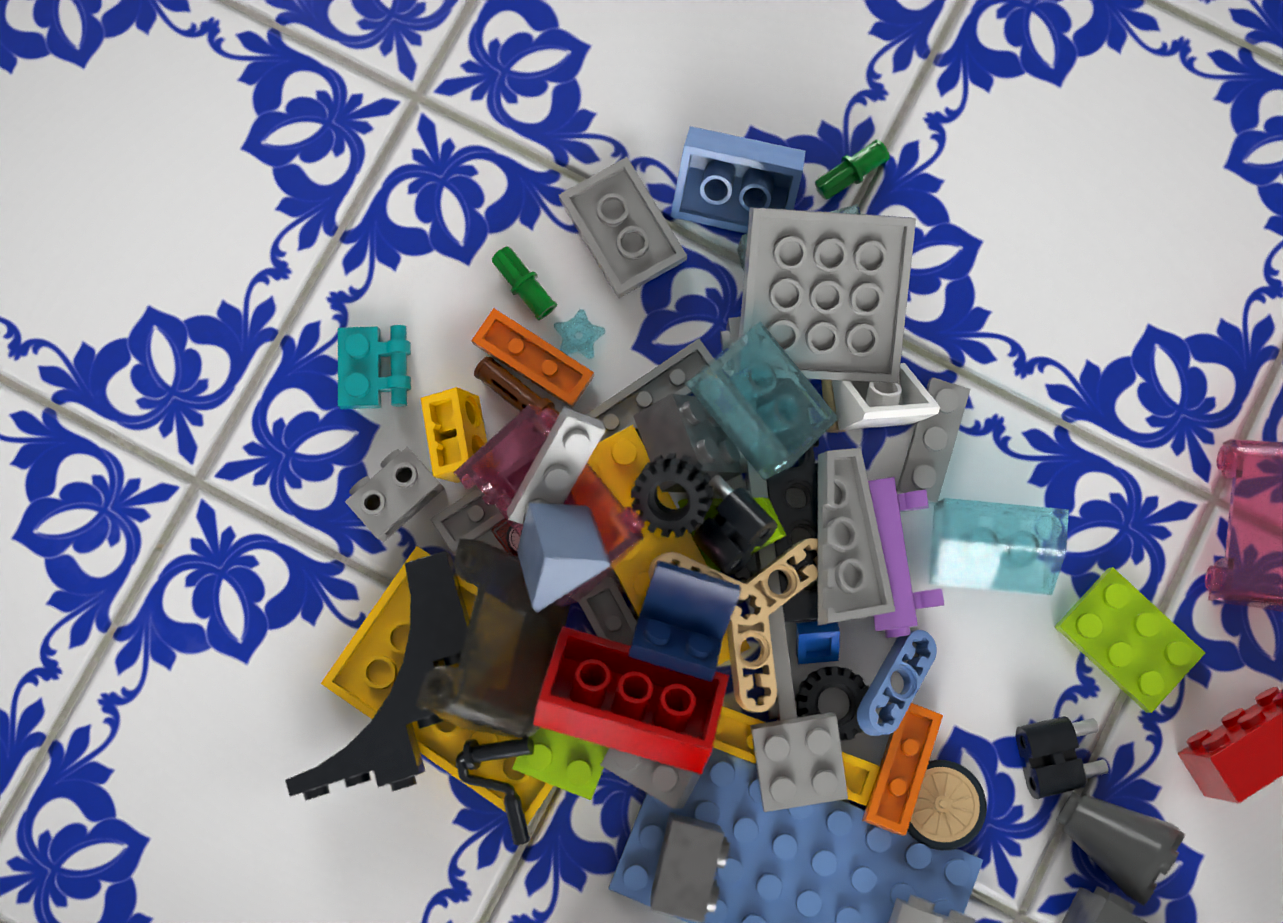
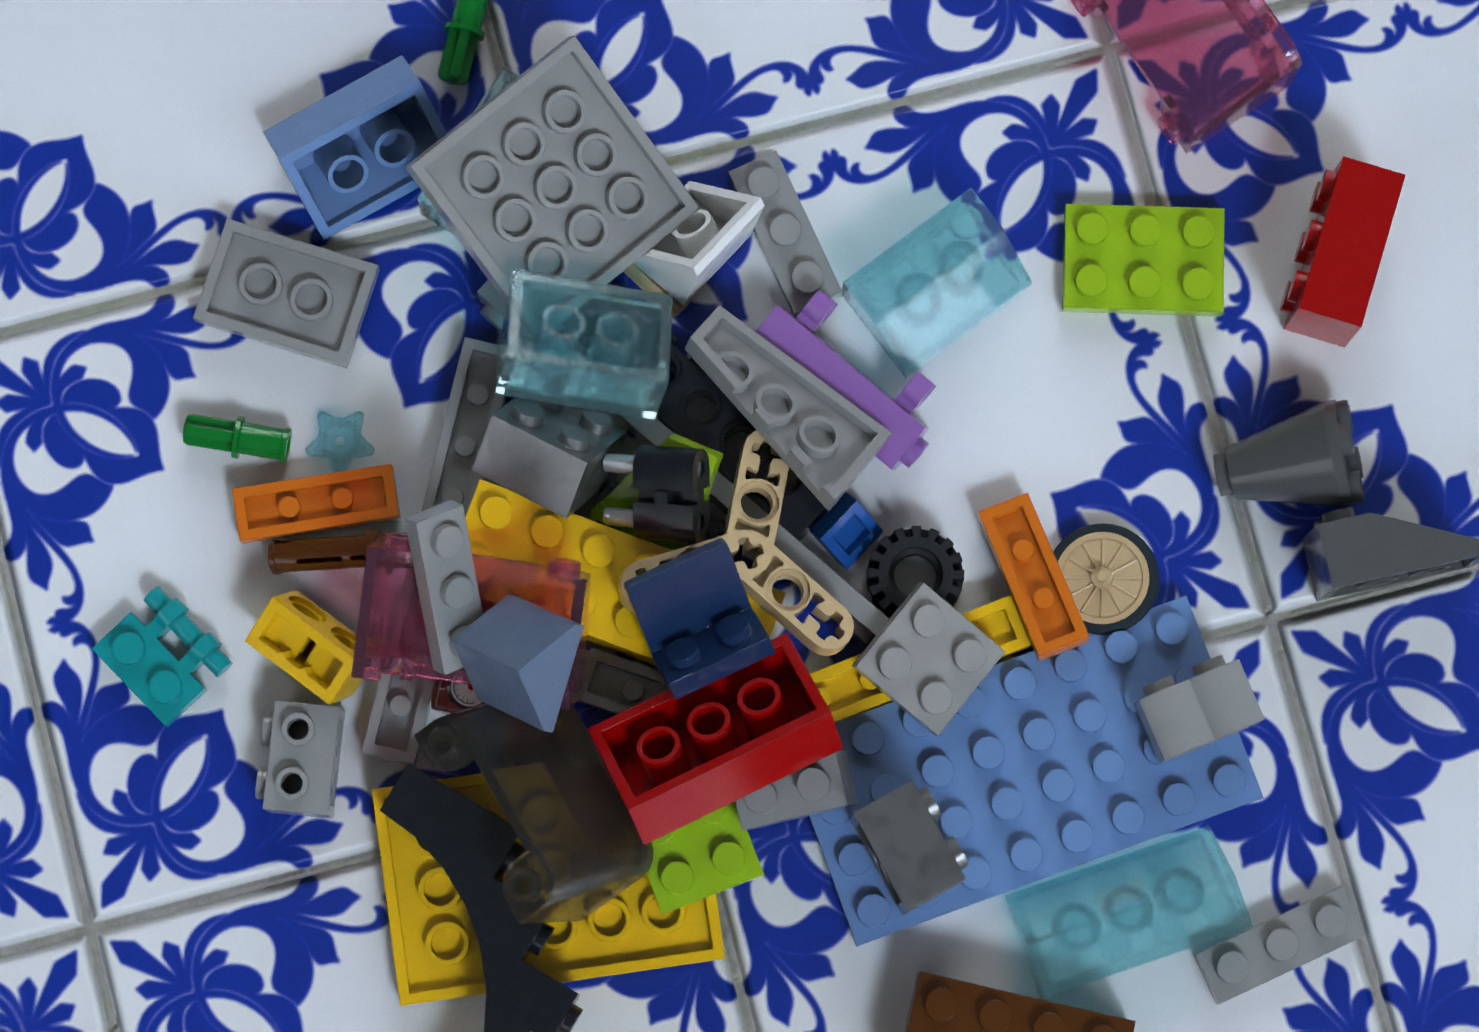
camera: 40 degrees left, 0 degrees up
black piece [456,737,534,845] -> none
black tyre [630,453,714,537] -> none
medium blue beam [857,630,937,736] -> none
black piece [1015,716,1109,799] -> none

